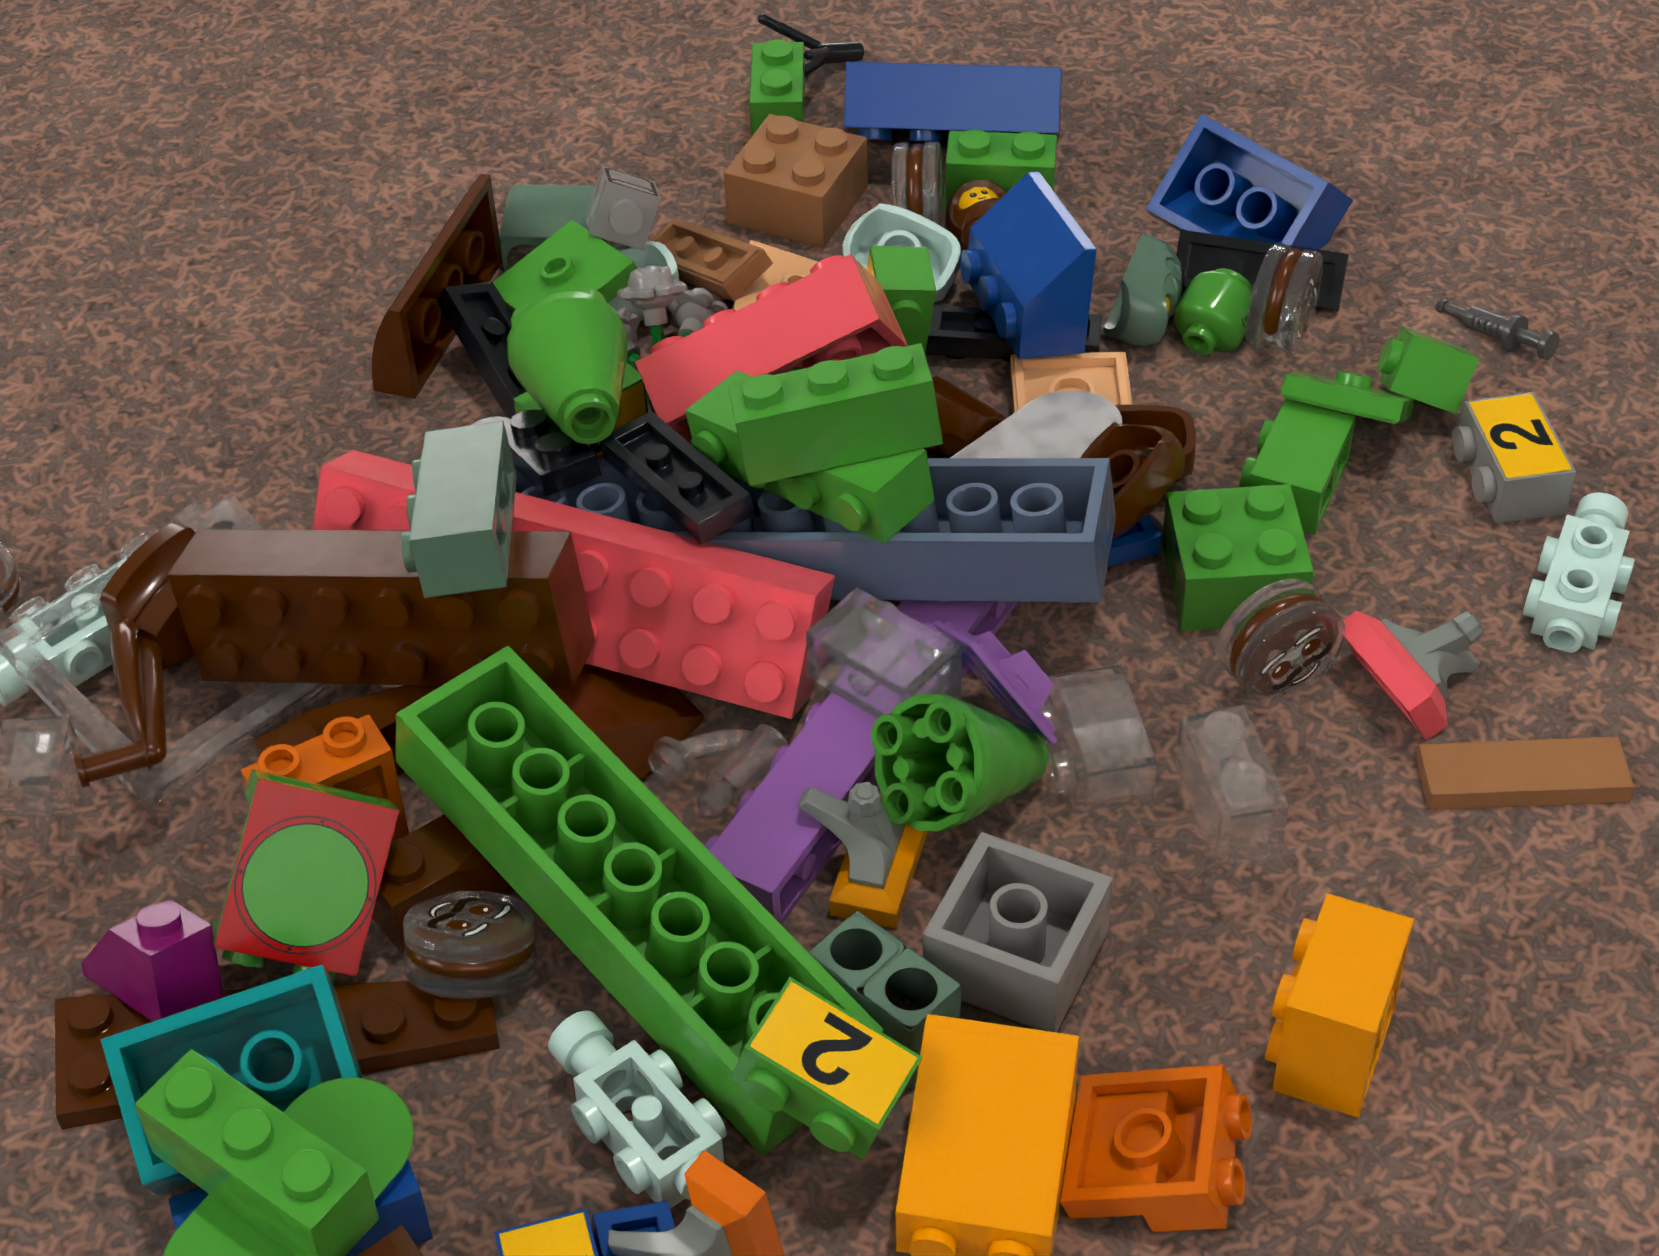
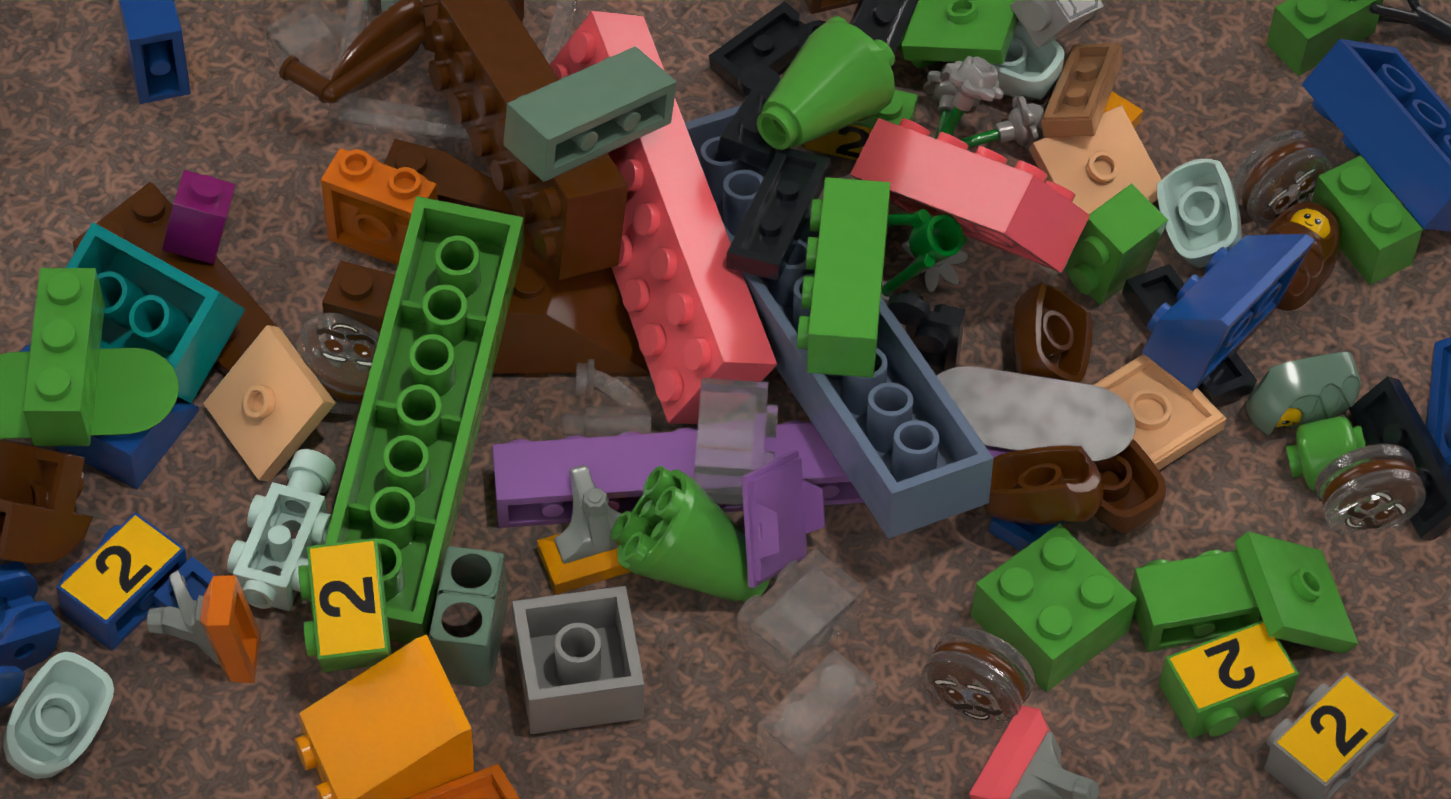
camera: 50 degrees right, 10 degrees up
panel [211,769,400,982] -> none
medium nougat brick [723,114,868,248] -> none
bright green brick [727,343,943,486] -> none
bright green brick [1377,326,1479,414] -> none
none -> light nougat plate [203,325,336,481]
none -> black hinge [709,1,826,97]
none -> brick [1159,620,1299,739]

